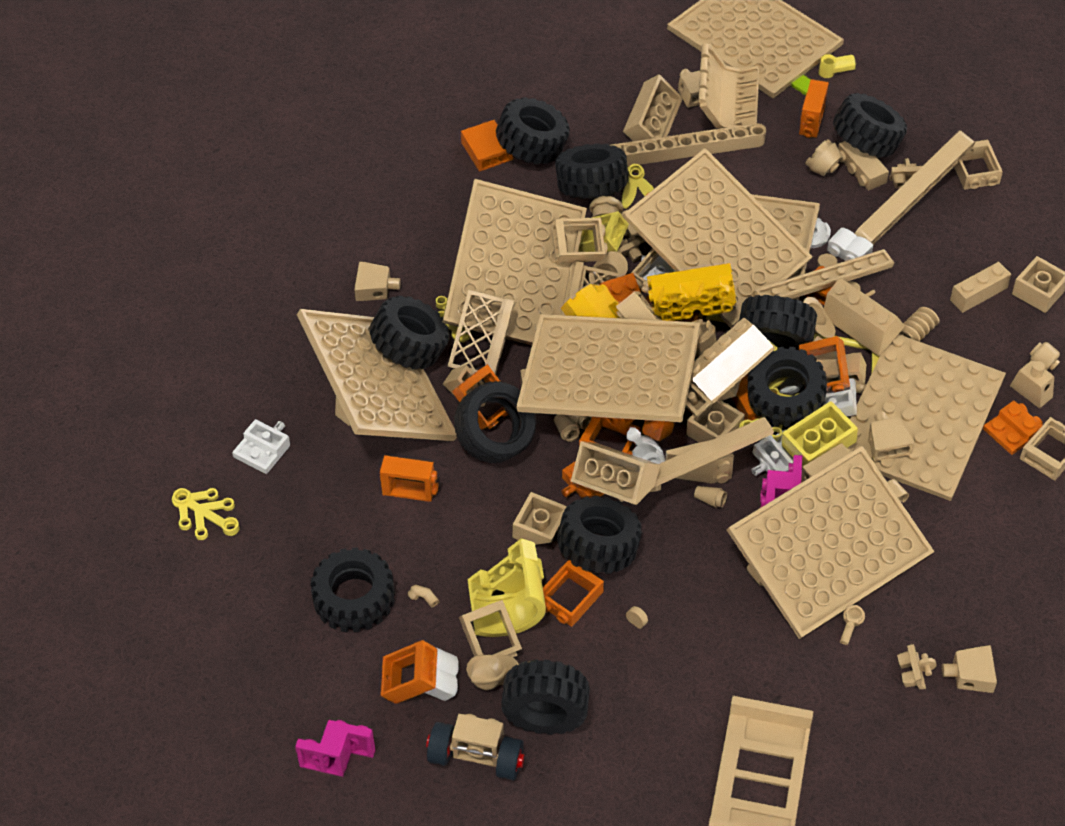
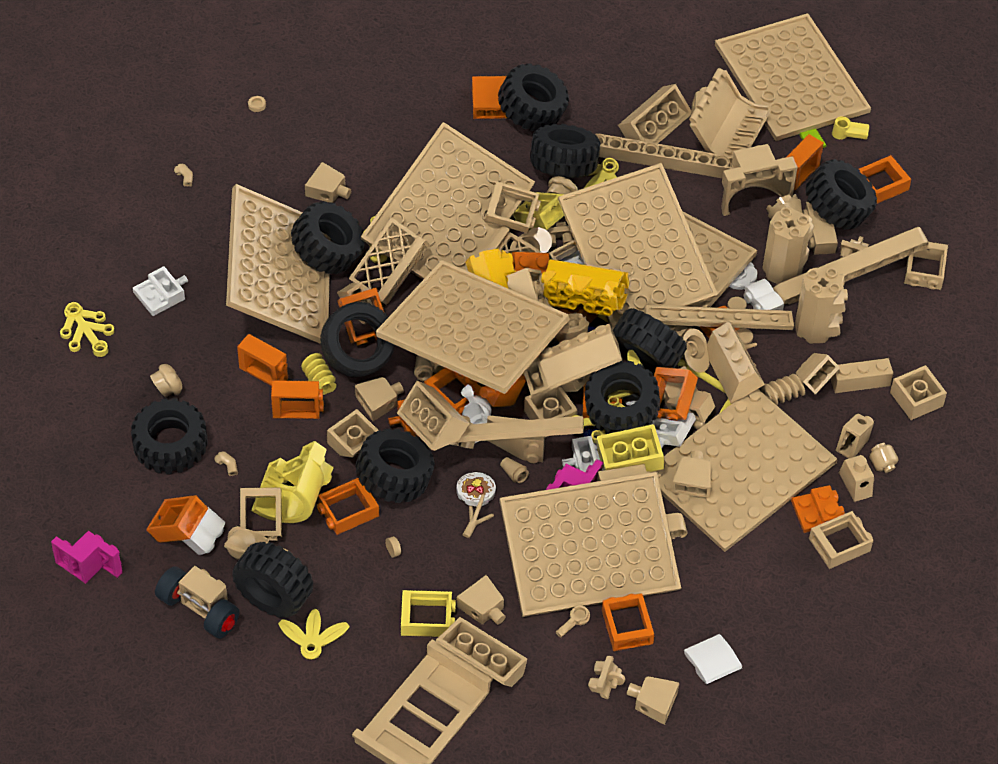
camera: 20 degrees right, 0 degrees up
none -> tan piece [150,364,182,397]
none -> tan arm [174,164,193,186]
none -> tan tile [248,96,266,112]
none -> orange window [271,381,324,419]
none -> light yellow plant [278,609,350,659]
none -> light yellow piece [301,353,336,395]
none -> tan torso [355,377,404,421]
none -> light yellow window [401,590,456,637]
none -> tan slope [436,617,527,687]
none -> tile [456,472,496,506]
none -> tan torso [457,575,506,625]
none -> tan plant [463,494,494,538]
none -> orange window [602,593,654,651]
none -> white slope [684,634,742,684]
none -> tan piece [721,144,798,216]
none -> tan brick [763,207,814,284]
none -> tan brick [795,267,848,344]
none -> tan torso [796,353,840,394]
none -> tan torso [836,414,874,458]
none -> orange window [859,155,911,204]

